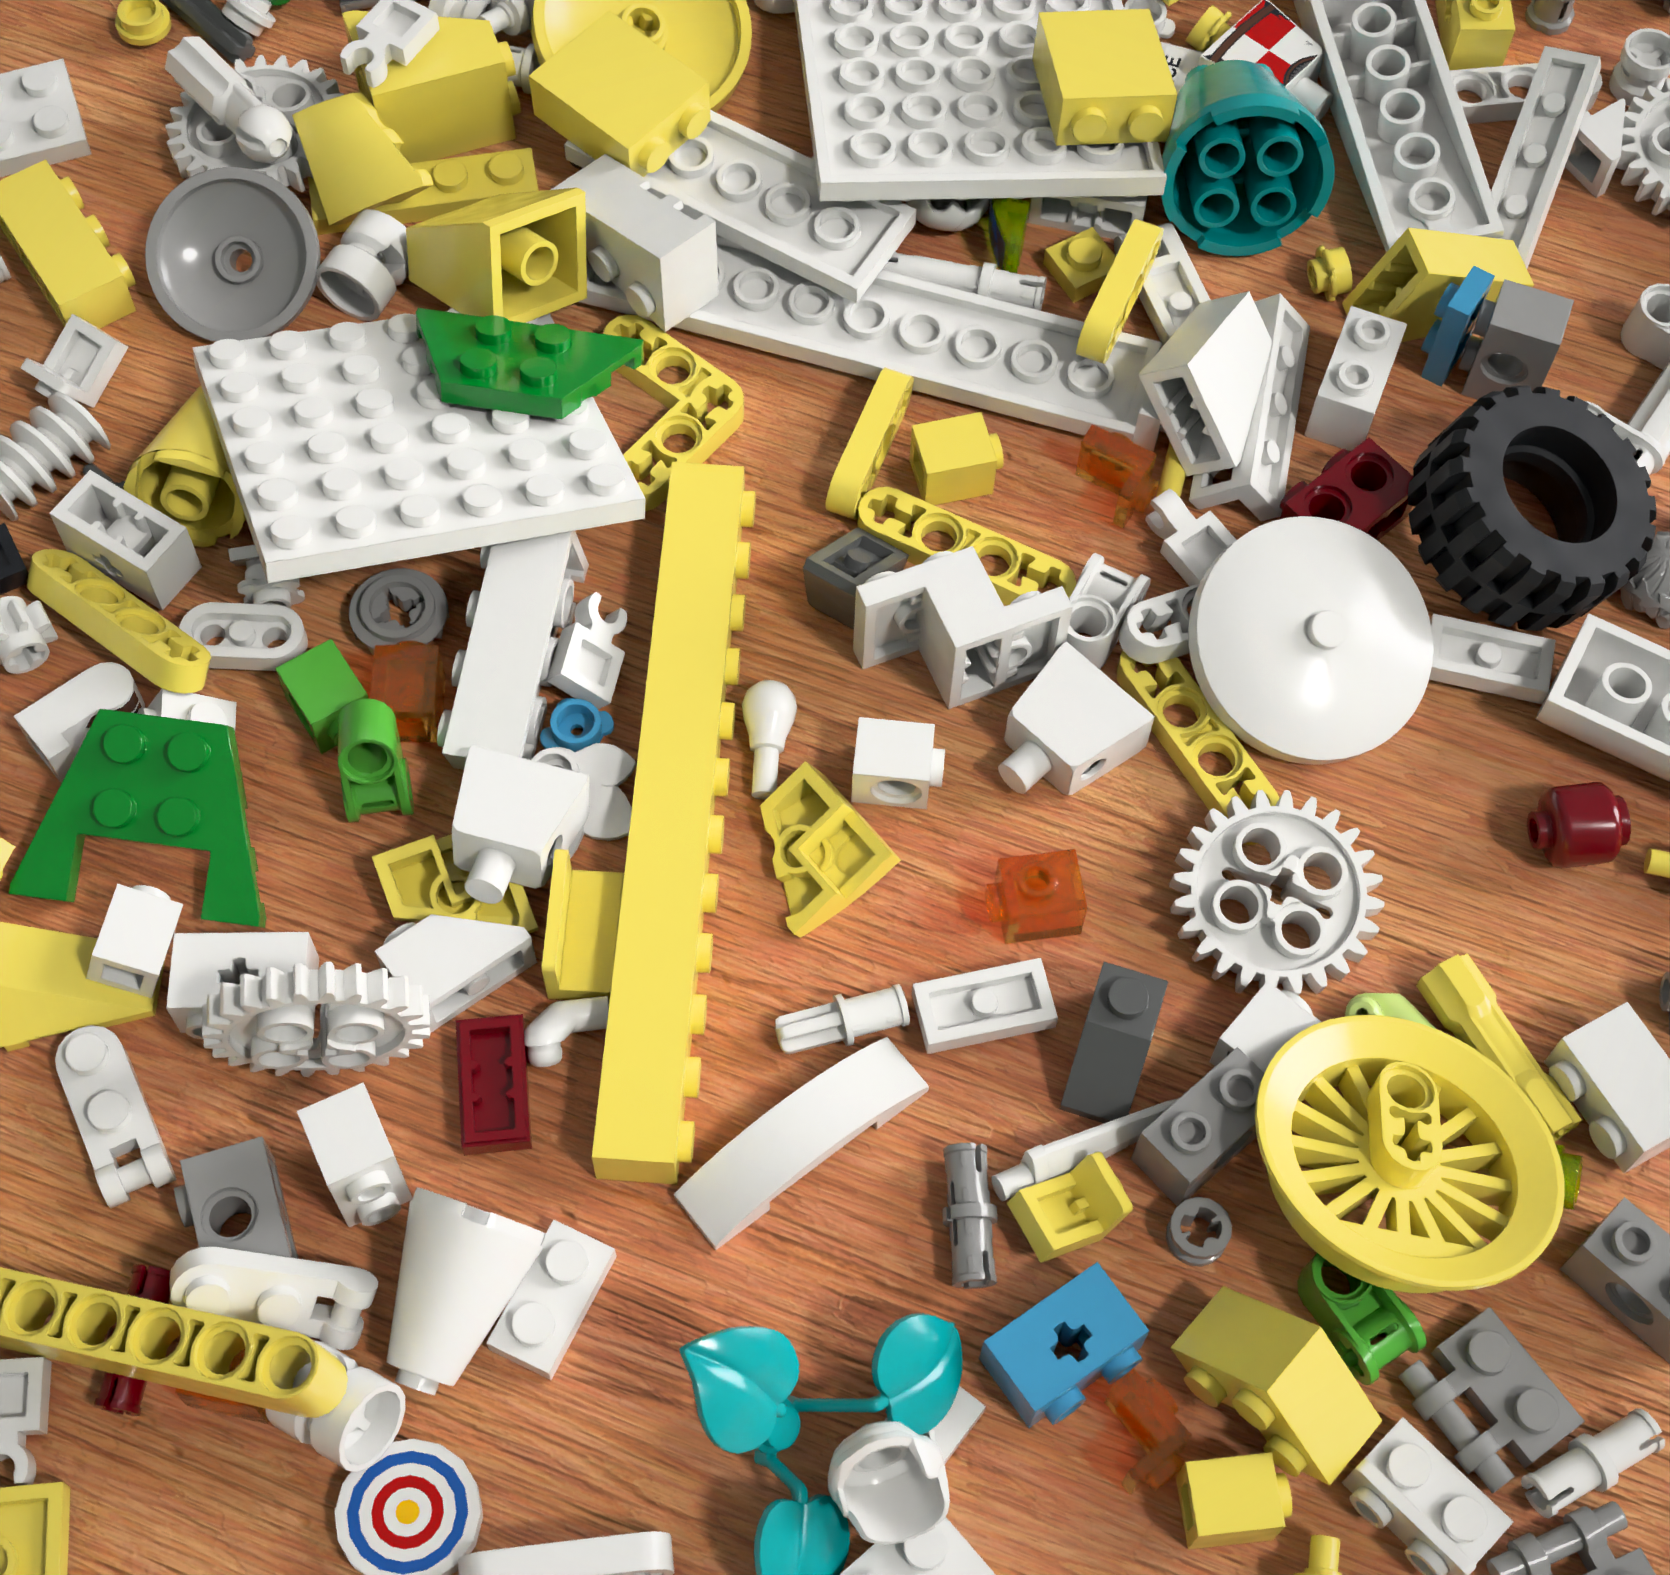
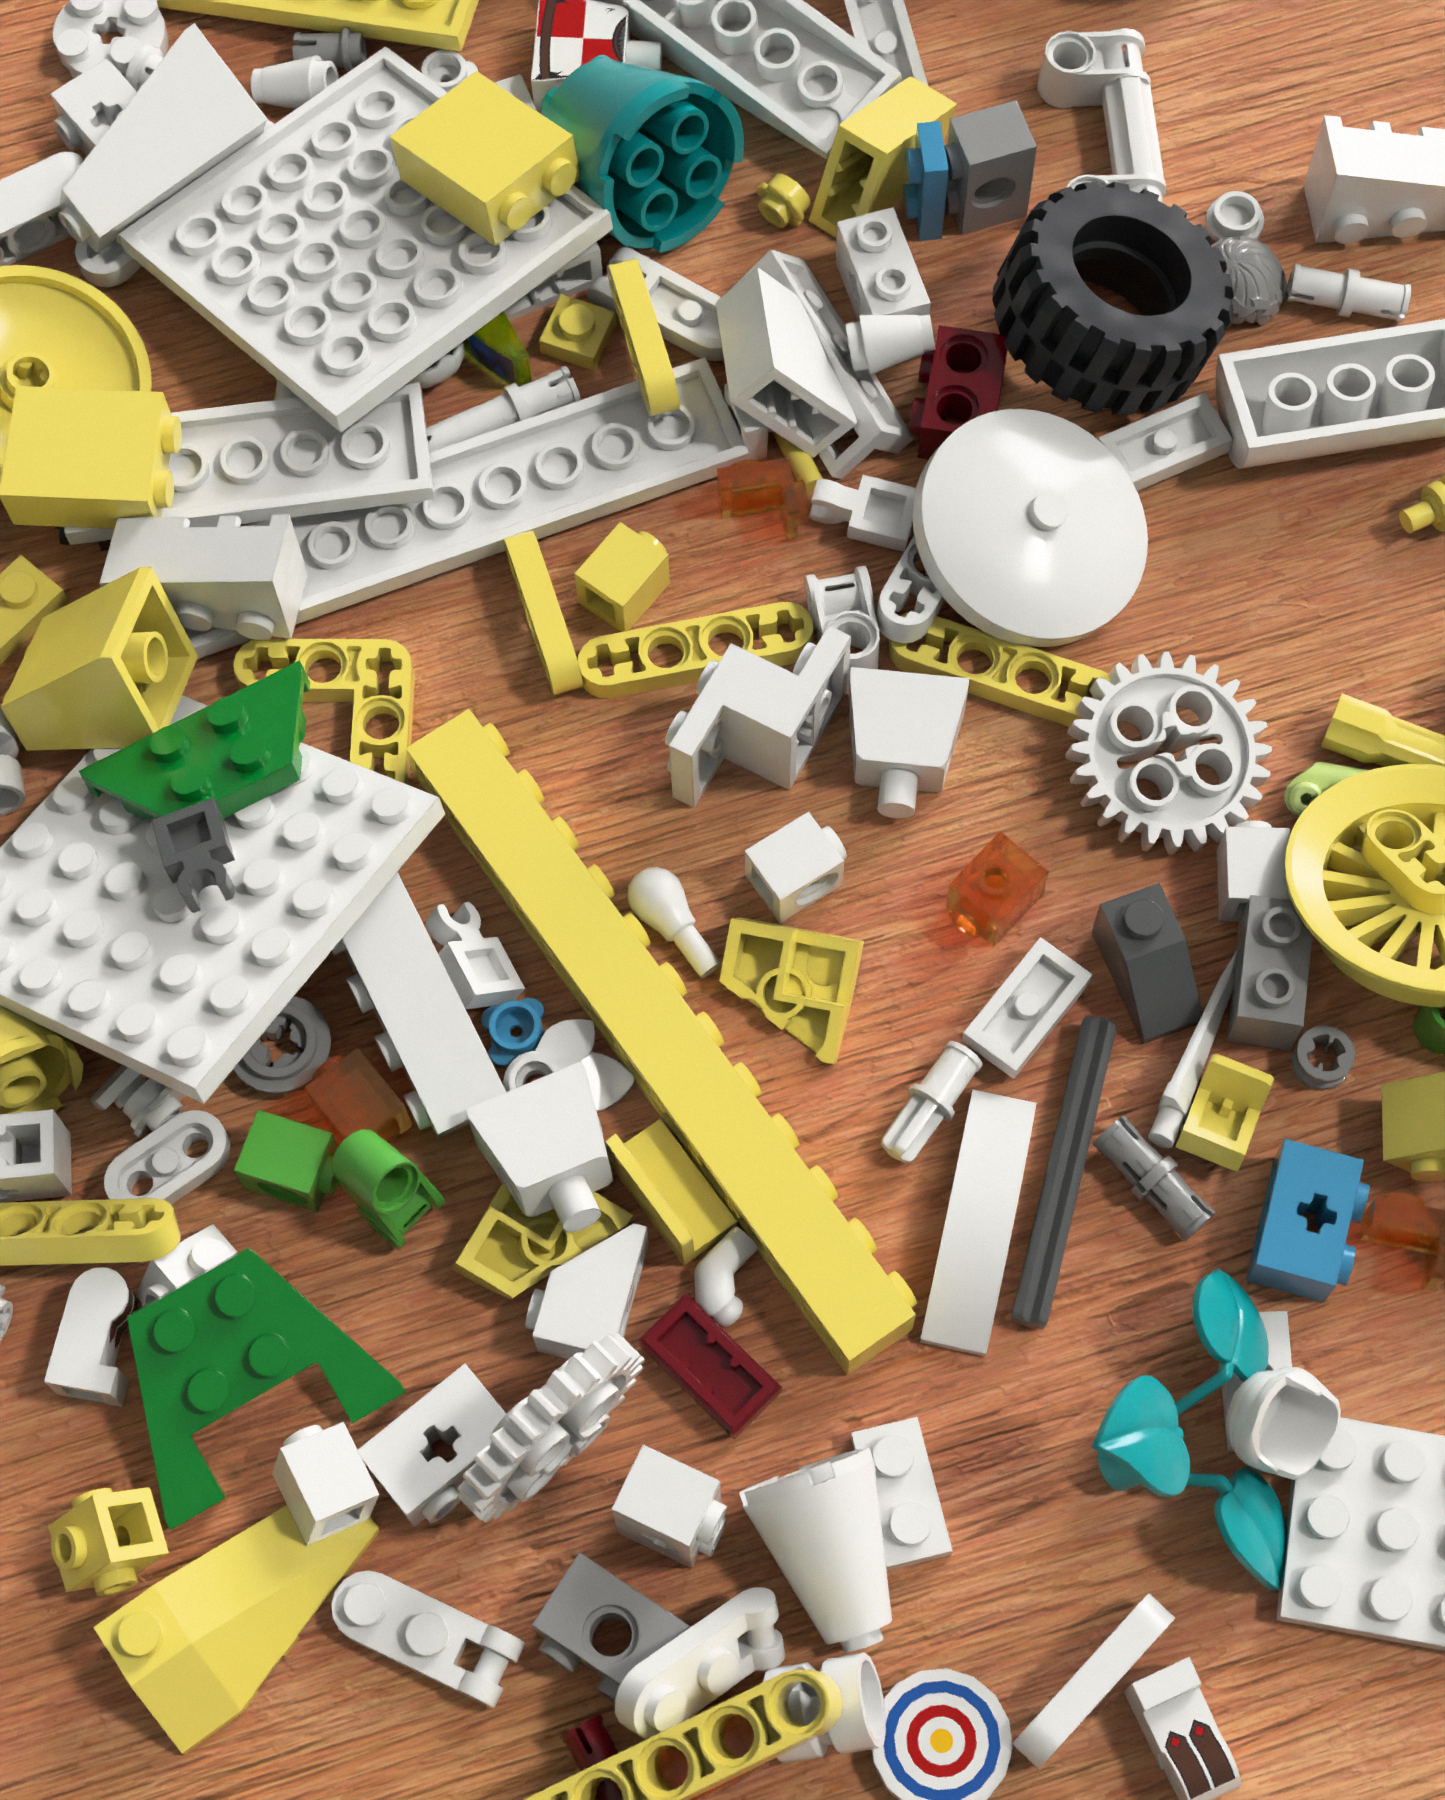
camera: 35 degrees left, 5 degrees up
dark grey slope [803,527,909,630] -> none
light yellow plate [1185,5,1232,53] -> none
dark red head [1527,782,1631,869] -> none
none -> dark grey plate [151,797,235,913]
none -> white cone [846,314,936,375]
none -> dark grey axle [1012,1016,1116,1329]

